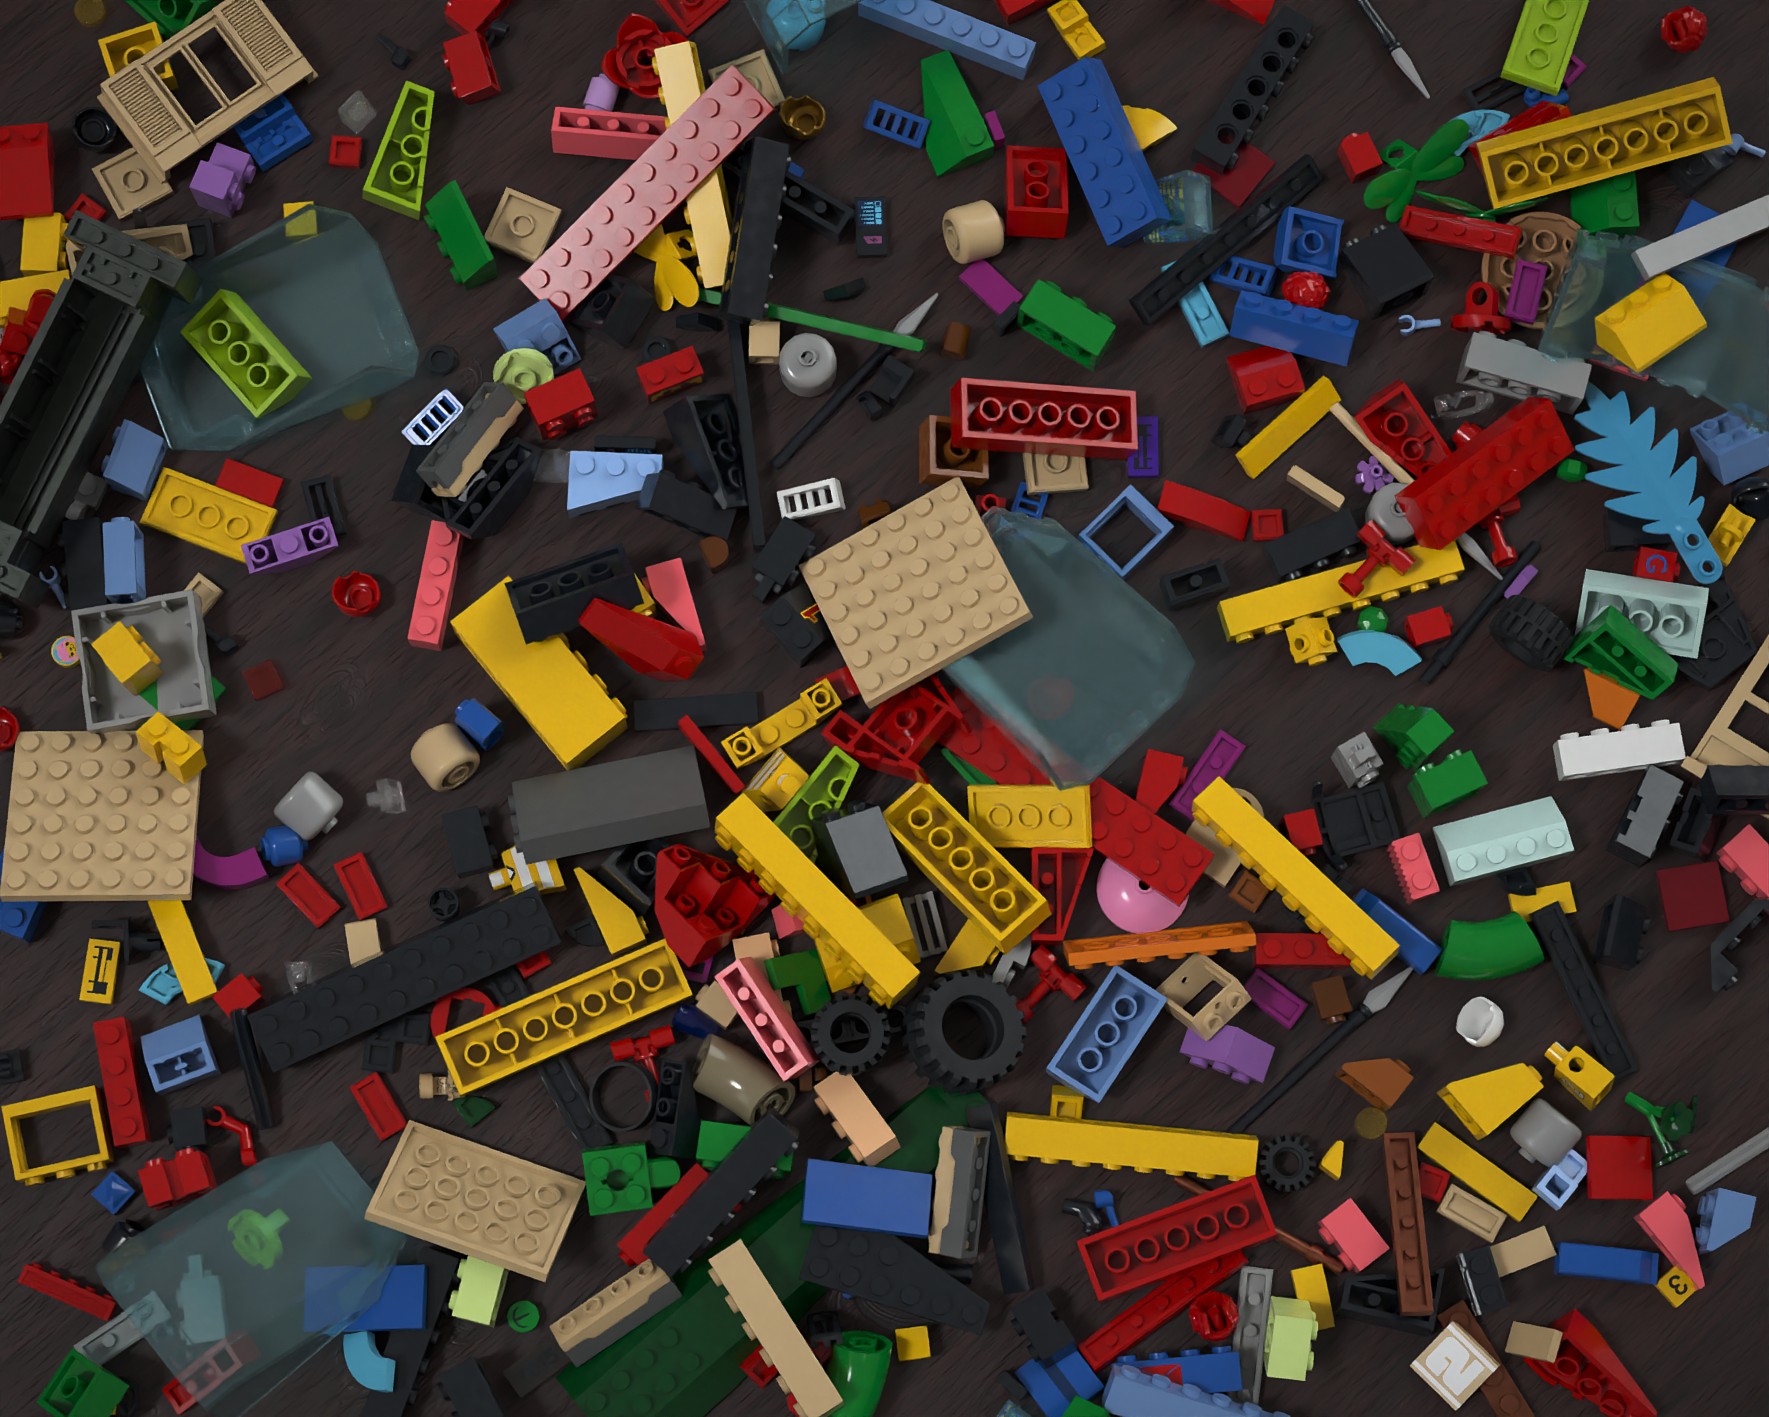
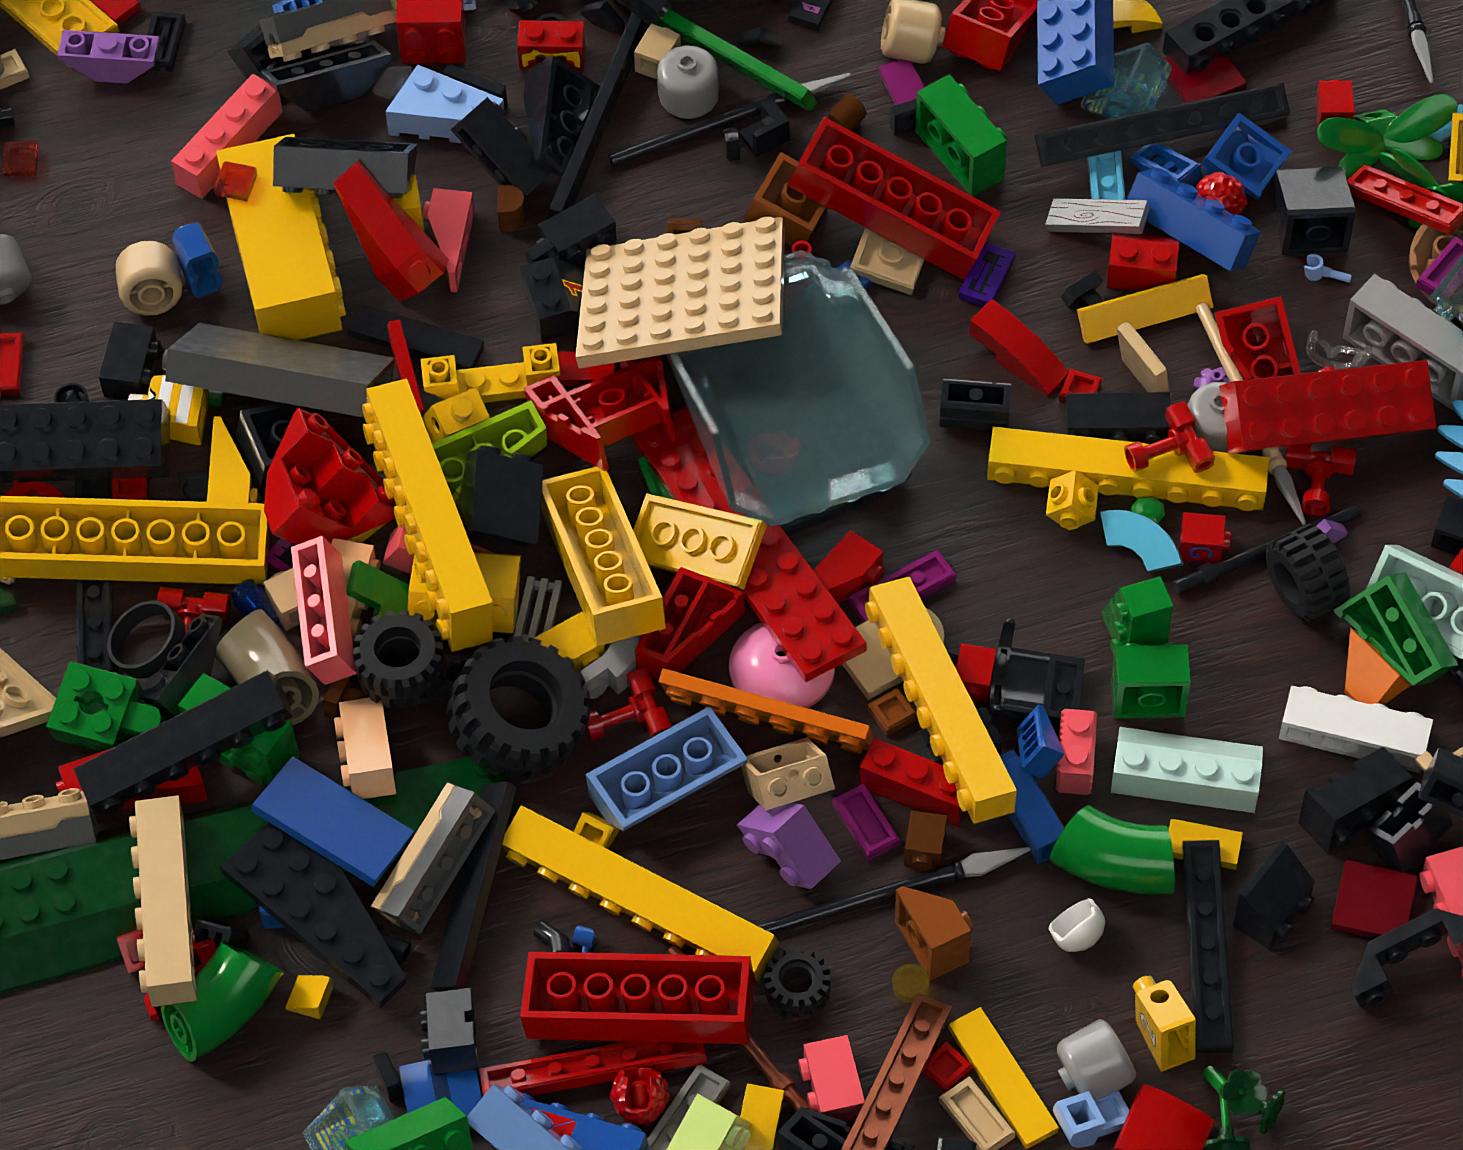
camera: 30 degrees right, 20 degrees down
red hair [331,571,382,617] -> none
clear tile [366,778,406,814] -> none
white slope [777,478,845,520] -> none
medium blue window [1077,484,1174,584] -> none
yellow slope [1318,1140,1344,1181] -> none
light grey hinge [1330,732,1384,789] -> none
yellow slope [1437,1063,1544,1140] -> none
red tile [1450,281,1512,334] -> none
black tile [1496,866,1536,896] -> none
green tile [1556,459,1587,482] -> none
none -> clear red tile [214,161,257,201]
none -> blue slope [1017,704,1064,779]
none -> tile [1045,198,1150,234]

